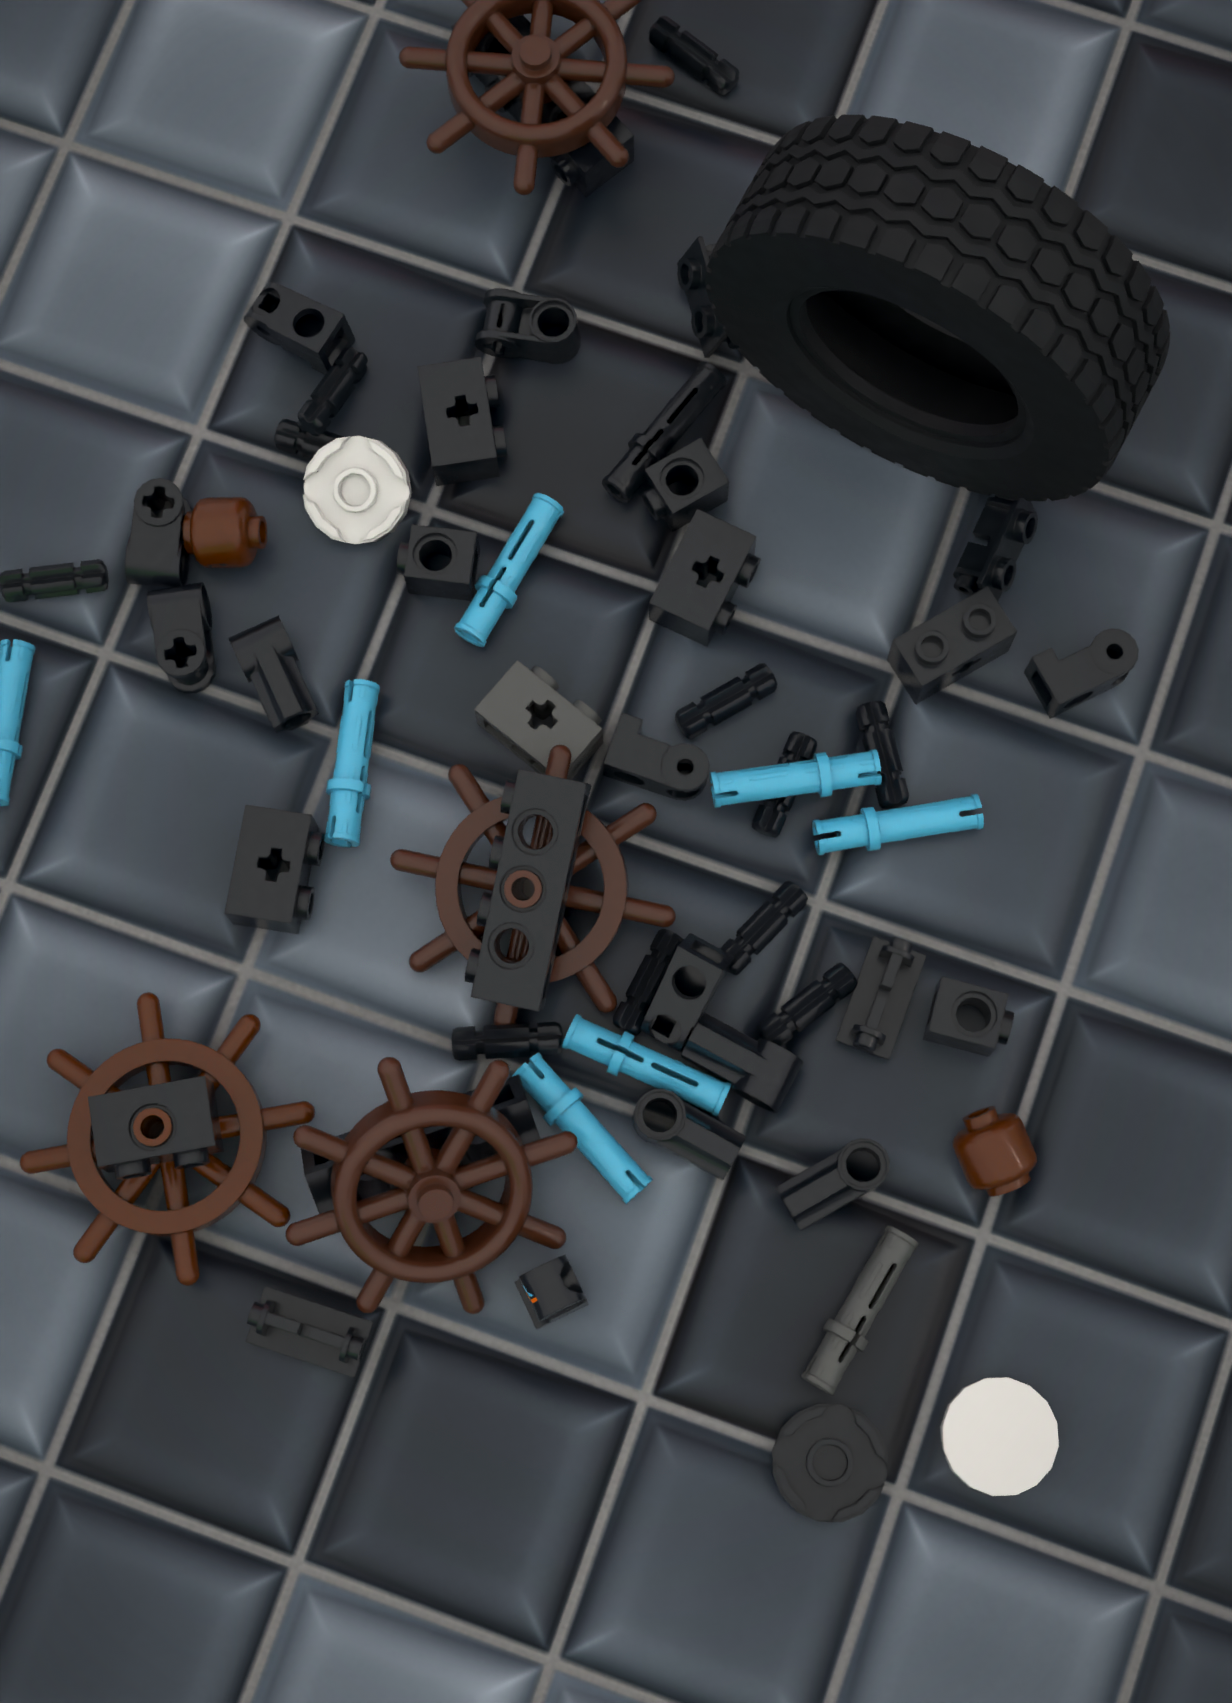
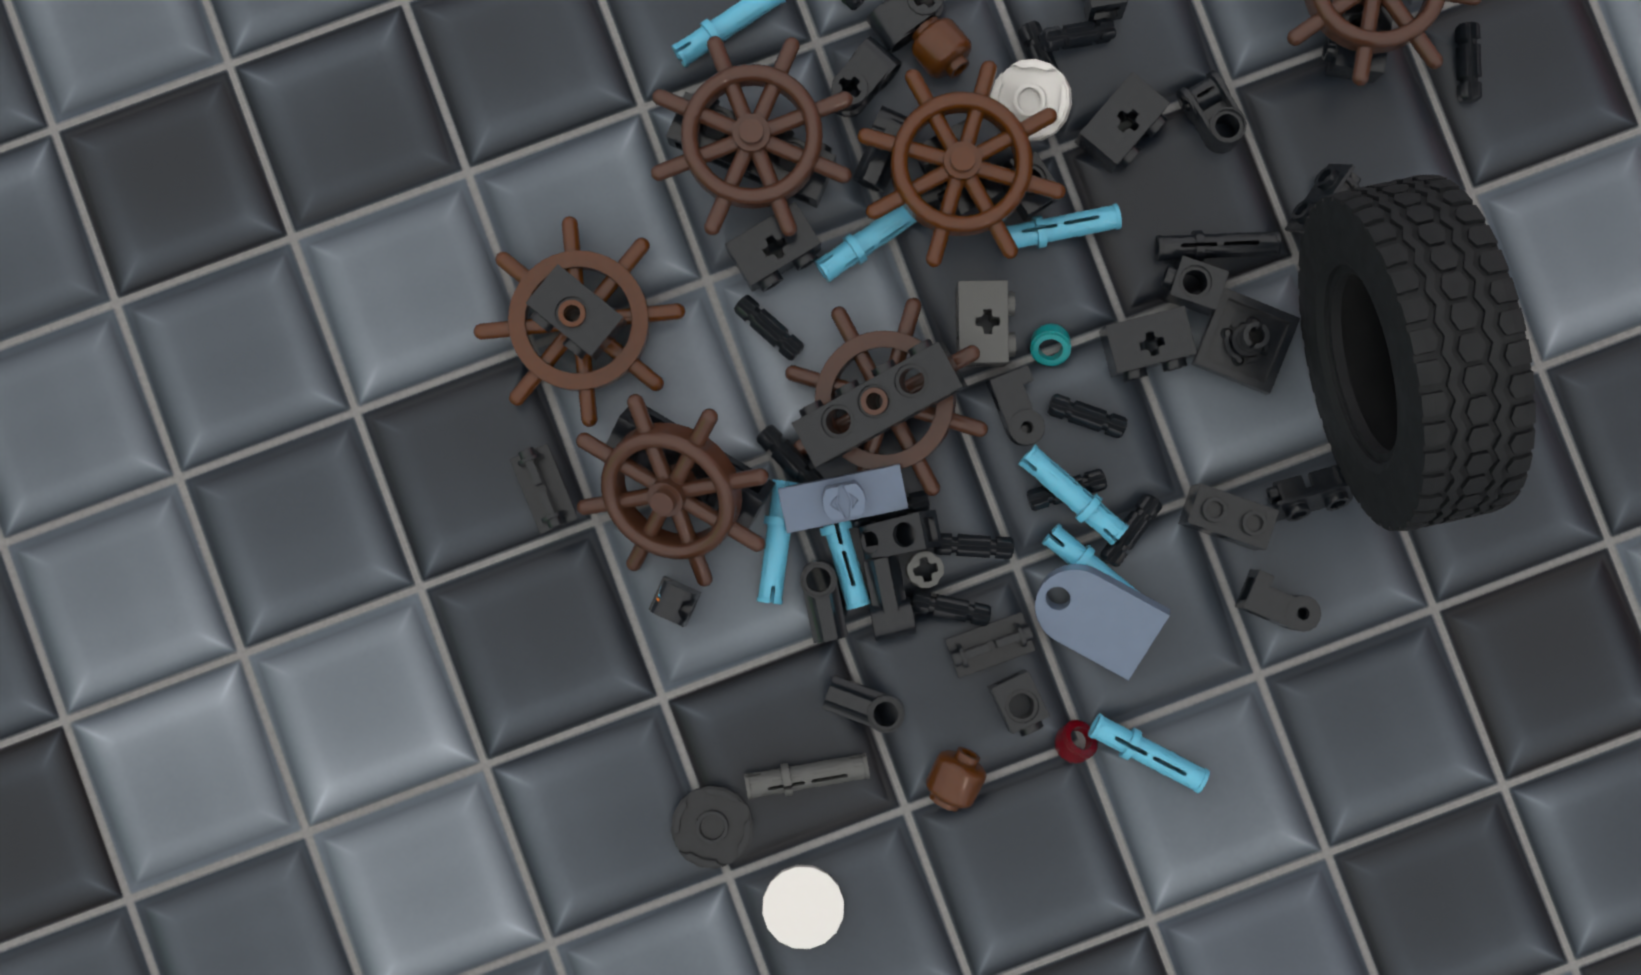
camera: 45 degrees right, 10 degrees up
none -> reddish brown brick [651,36,853,237]
none -> black axle [734,295,804,361]
none -> sand blue piece [778,463,909,533]
none -> reddish brown brick [857,60,1066,267]
none -> dark grey bush [905,551,944,588]
none -> teal piece [1030,323,1071,366]
none -> sand blue tile [1035,564,1170,681]
none -> dark red piece [1054,720,1098,763]
none -> medium azure pin [1088,713,1210,794]
none -> black plate [1191,287,1300,395]

